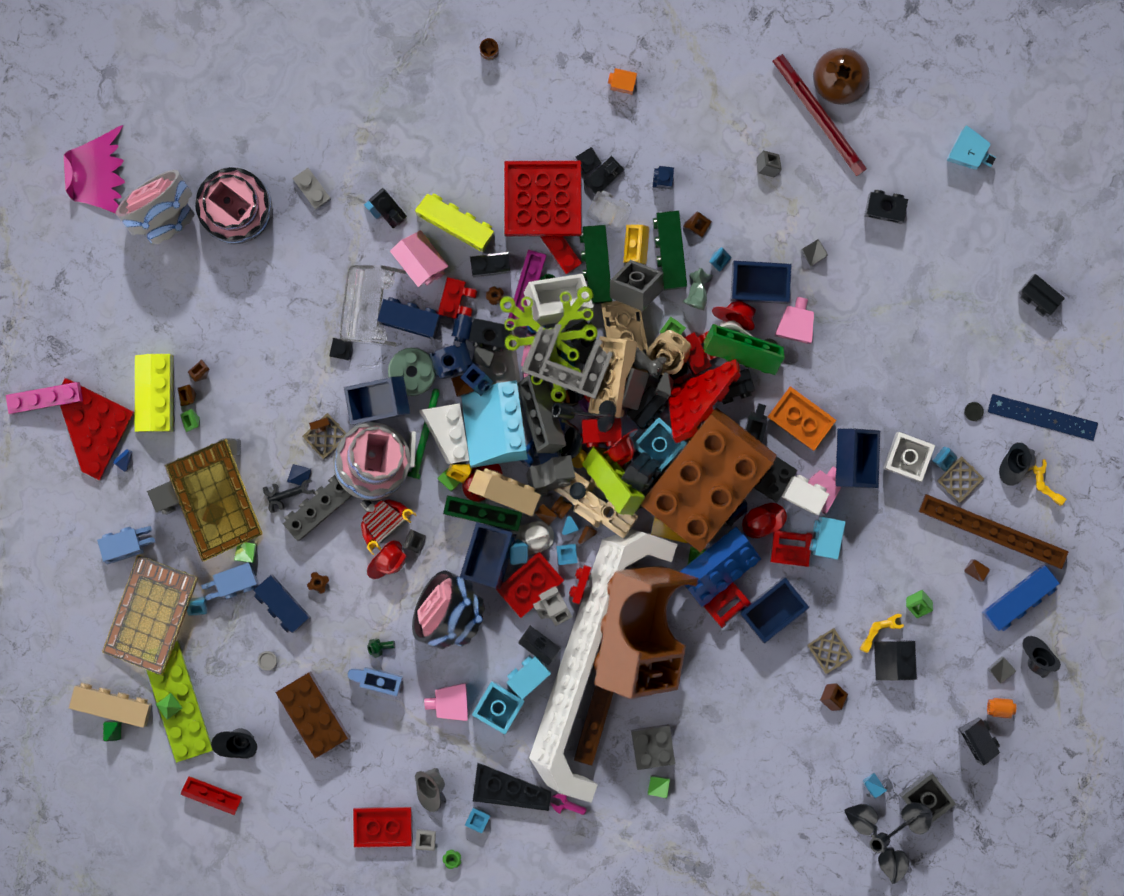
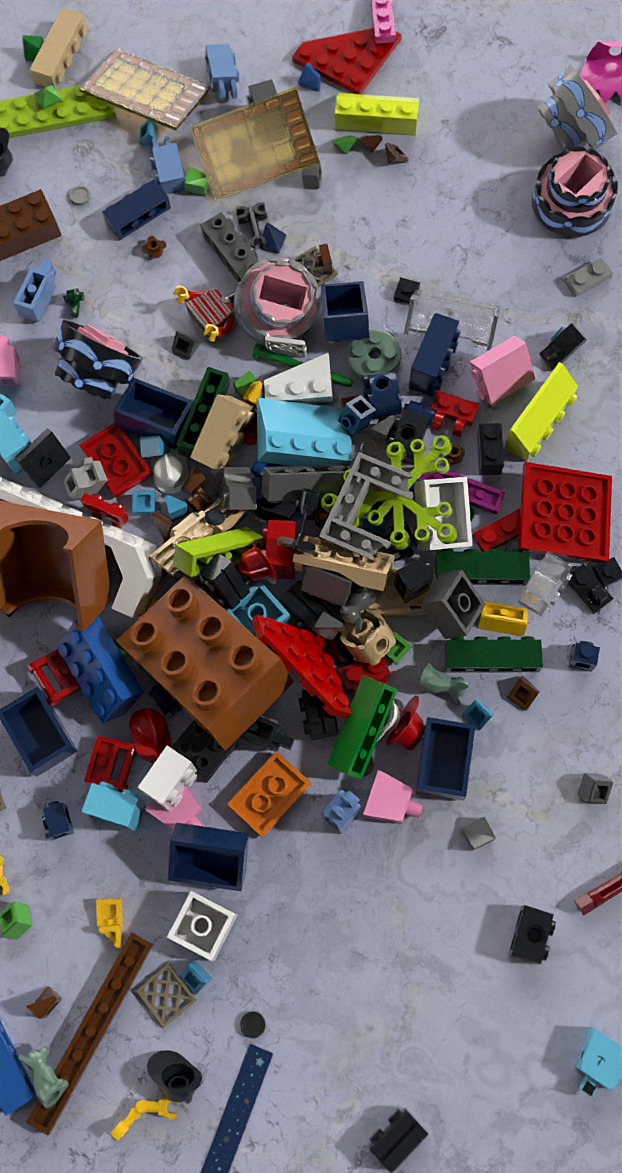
camera: 100 degrees right, 15 degrees down
red piece [367,540,407,579] -> none
yellow piece [572,449,588,468] -> none
none -> sand green animal [18,1046,69,1108]
none -> dark blue brick [42,801,74,841]
none -> yellow slope [96,897,123,948]
none -> medium blue hinge [322,789,361,834]
none -> black brick [393,557,434,604]

